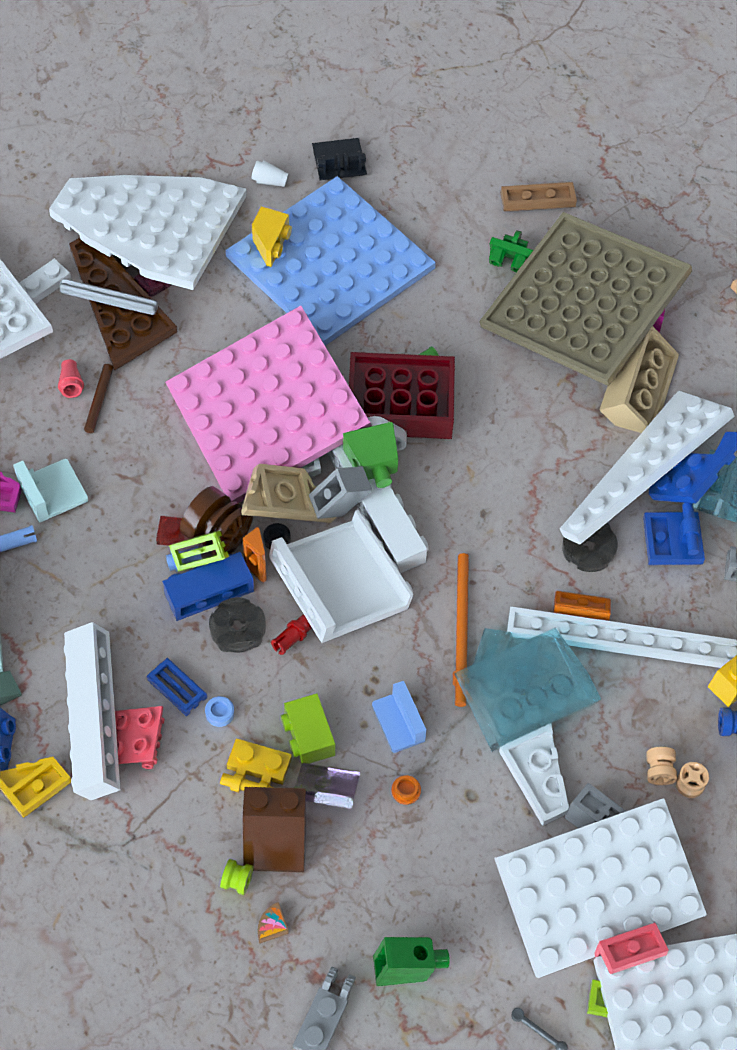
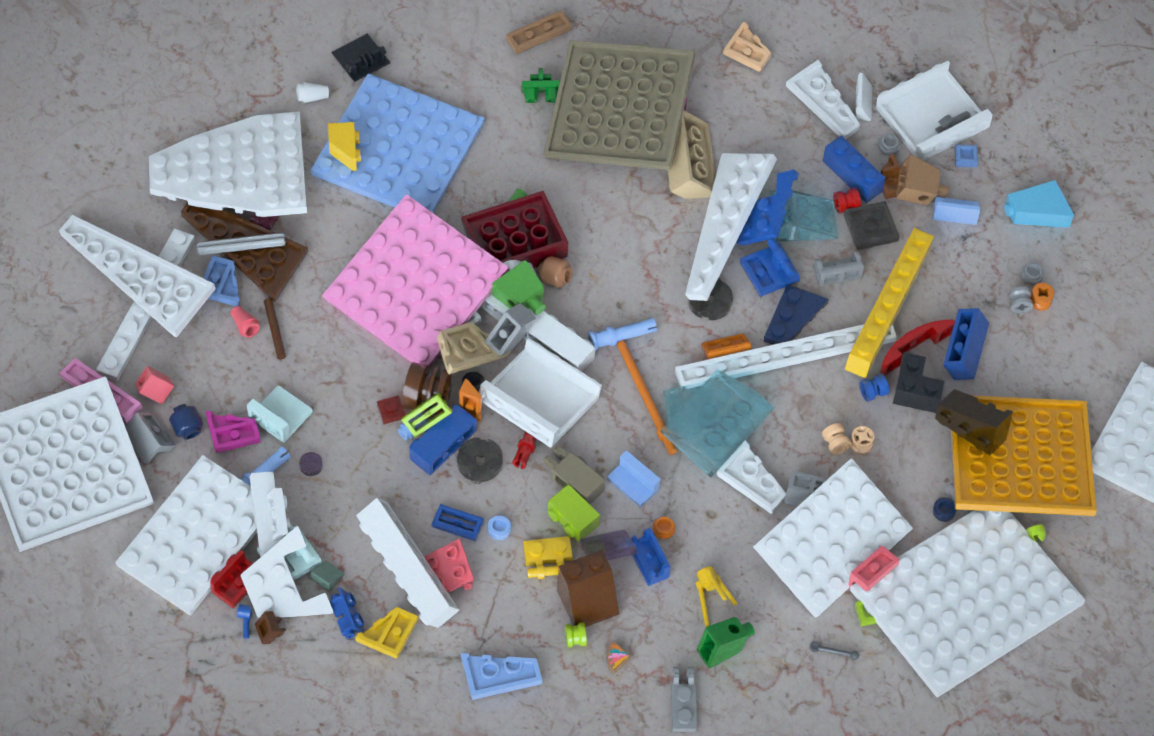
camera: 25 degrees left, 0 degrees up
none -> medium blue wing [203,256,240,306]
none -> clear purple tile [299,452,323,476]
none -> light blue wing [461,653,542,700]
none -> nougat head [538,256,573,288]
none -> dark tan hinge [543,446,605,504]
none -> light blue pin [588,318,657,351]
none -> blue hinge [628,528,671,586]
none -> yellow plant [695,566,738,627]
none -> dark blue wing [763,284,829,345]

